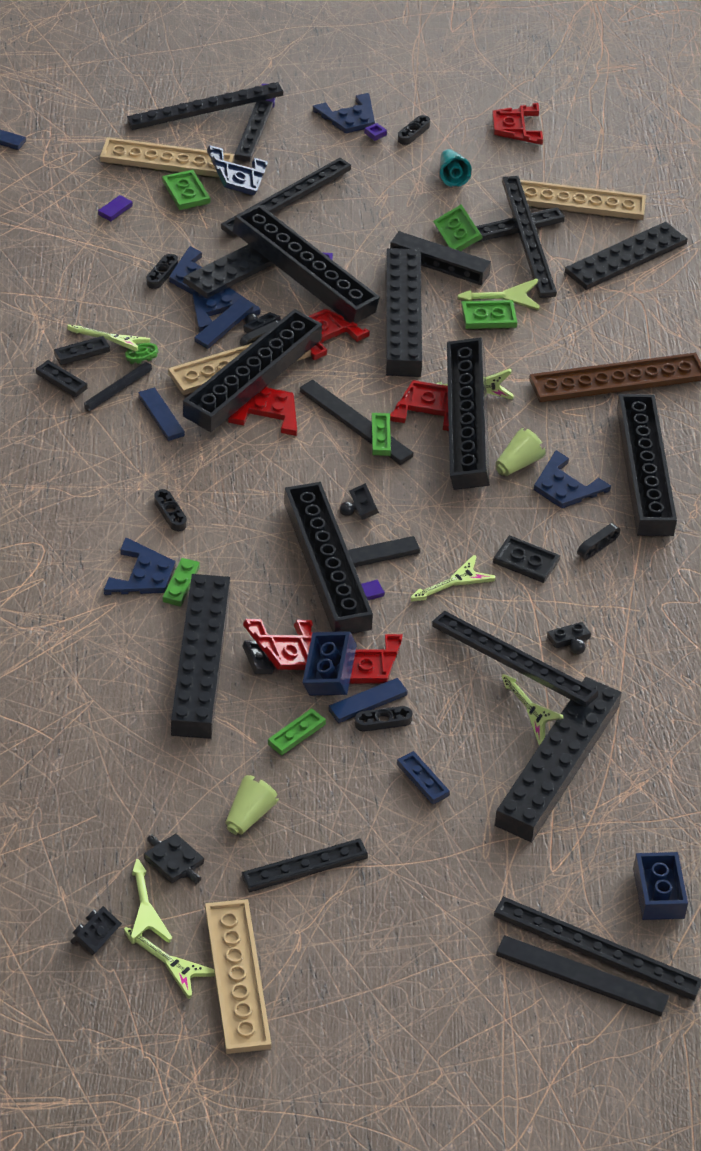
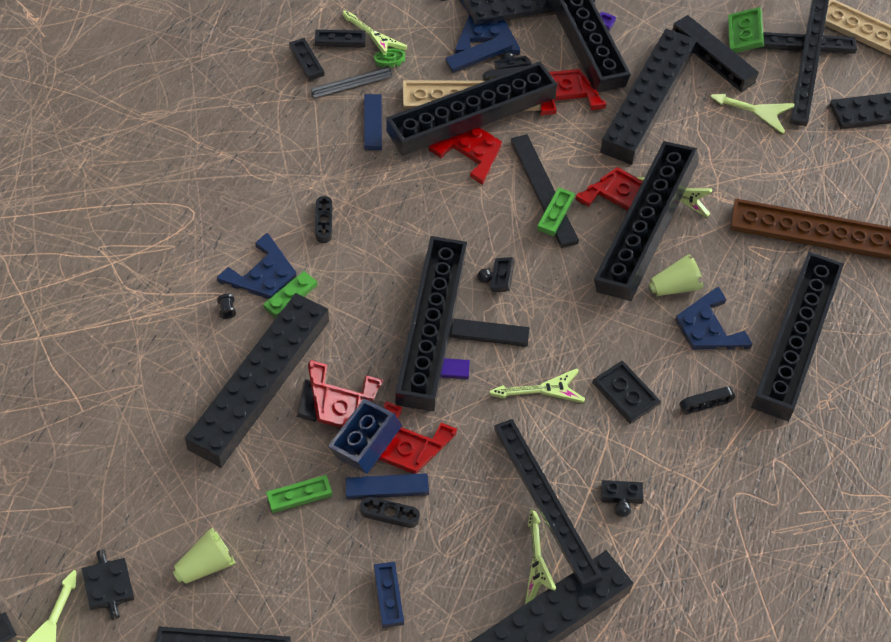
camera: 25 degrees right, 10 degrees up
bright green plate [461,300,517,329] -> none
none -> black bush [217,294,236,319]

